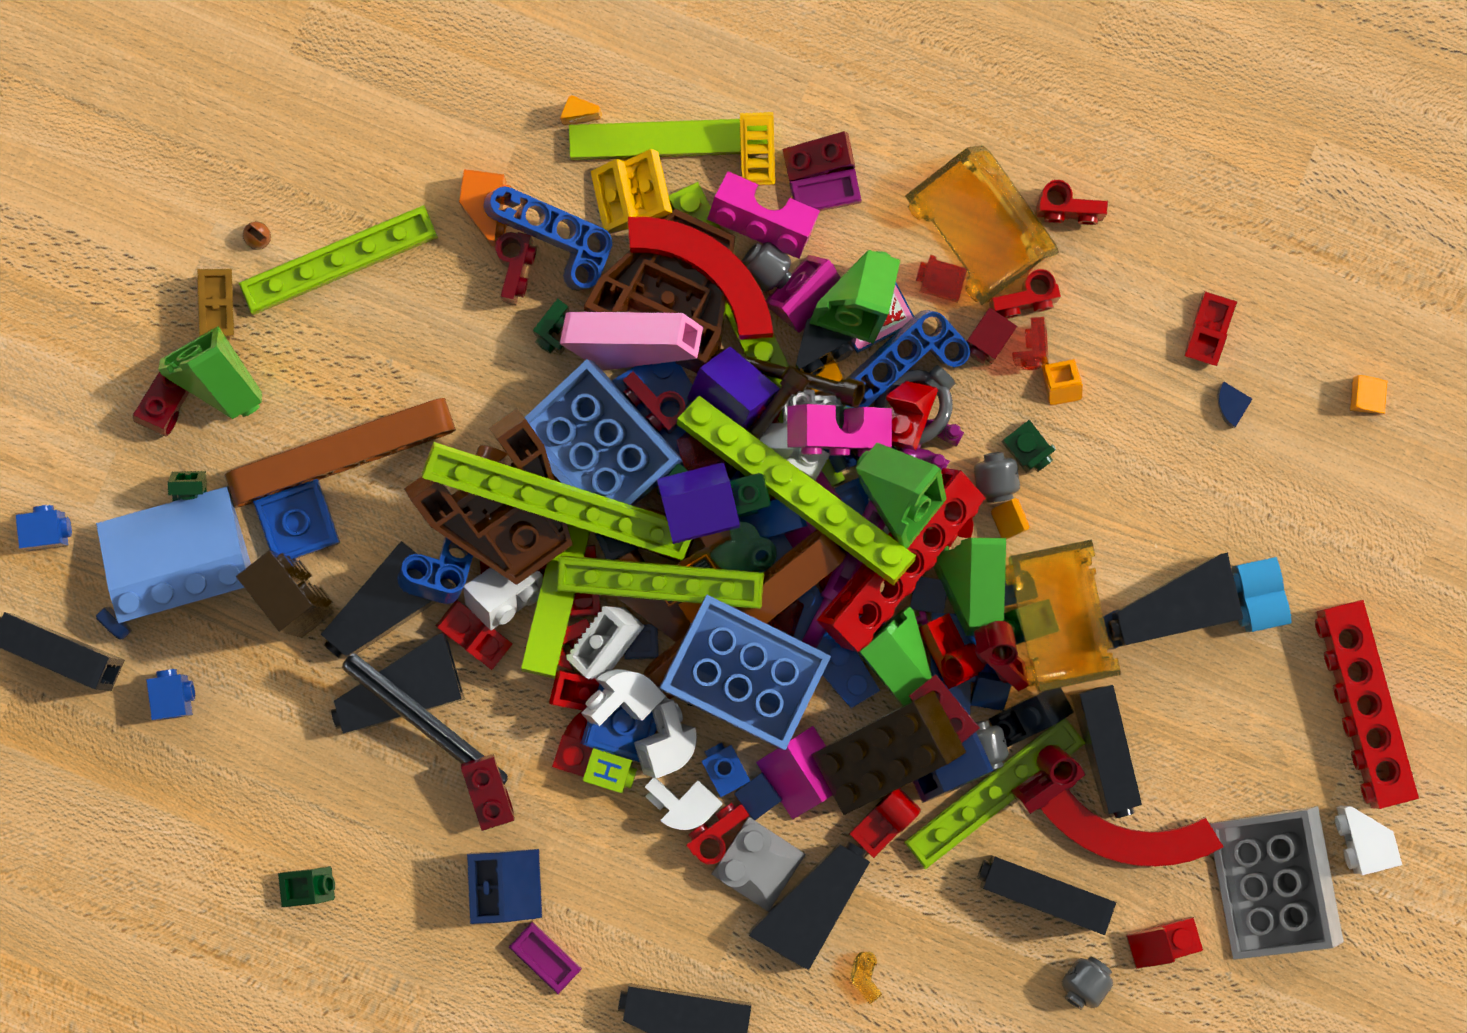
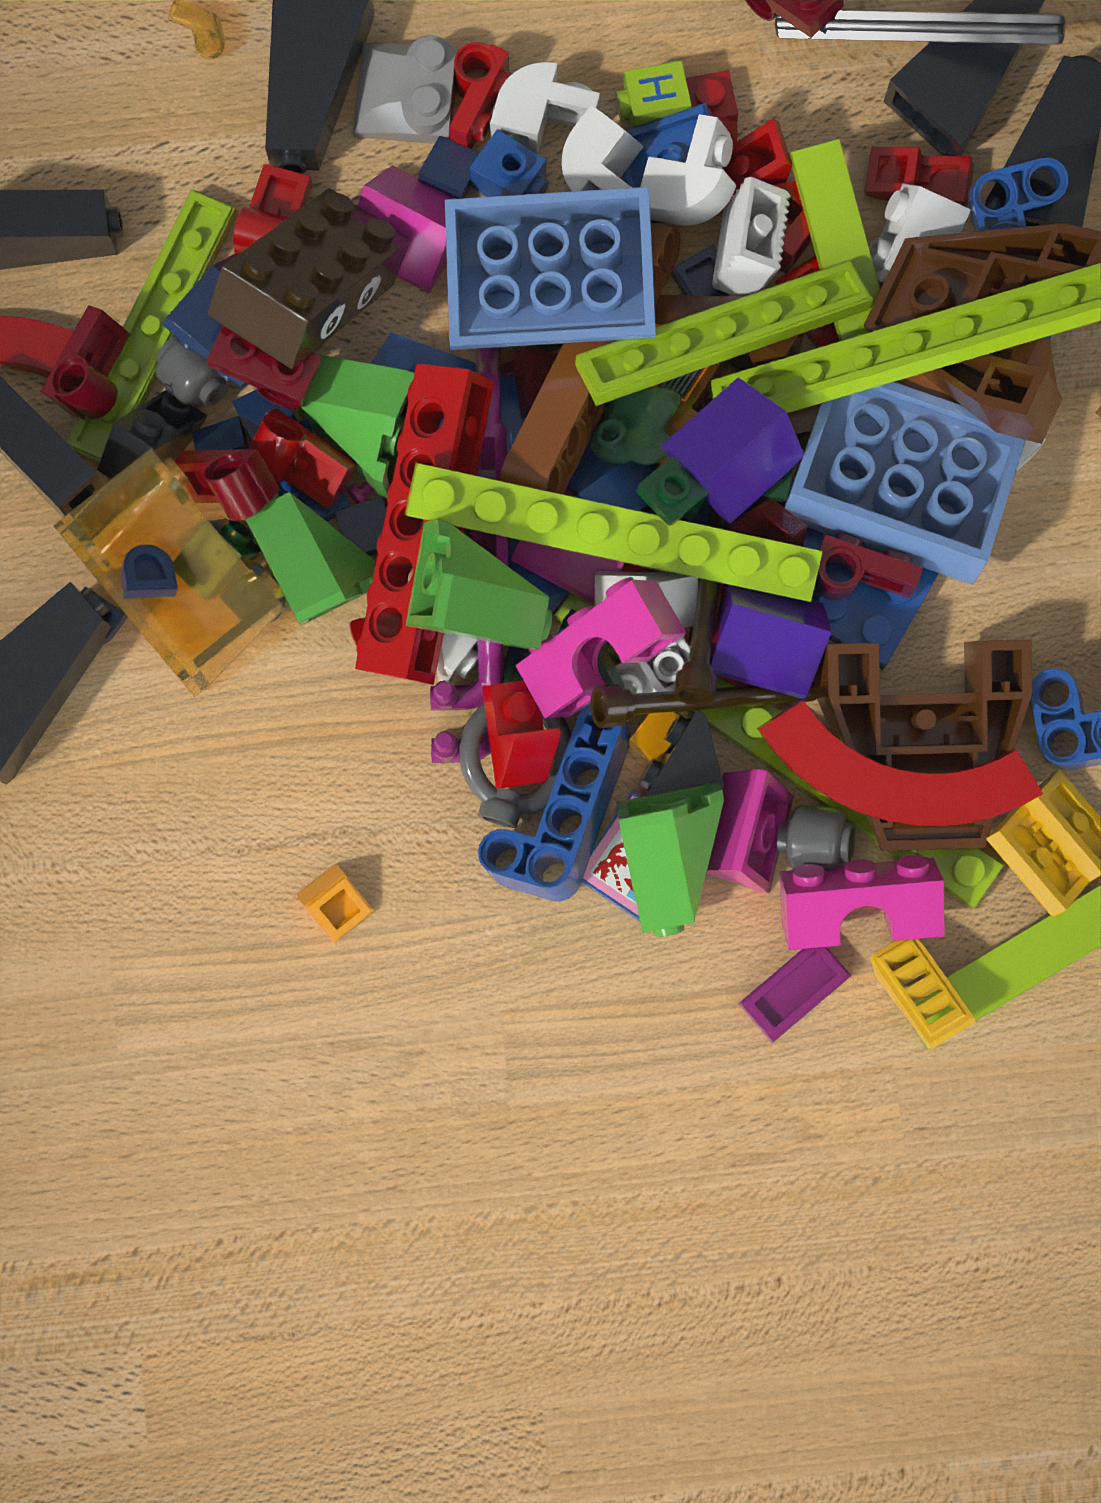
camera: 155 degrees right, 5 degrees down
dark green bracket [533,298,570,355] -> none
bright pink slope [560,312,703,371] -> none
dark red plate [782,131,855,181] -> none
clear yellow windscreen [905,145,1059,305] -> none
clear red bracket [916,255,967,303] -> none
dark red brick [966,307,1017,364] -> none
dark grey head [974,452,1020,502] -> none
red plate [989,269,1061,319] -> none
light orange slope [991,498,1030,540] -> none
dark green bracket [1002,420,1056,473] -> none
clear red bracket [1012,317,1049,370] -> none
red plate [1036,180,1108,225] -> none
red slope [1184,291,1237,366] -> none
dark blue tile [1217,382,1252,428] -> none
none -> dark blue tile [120,544,178,599]

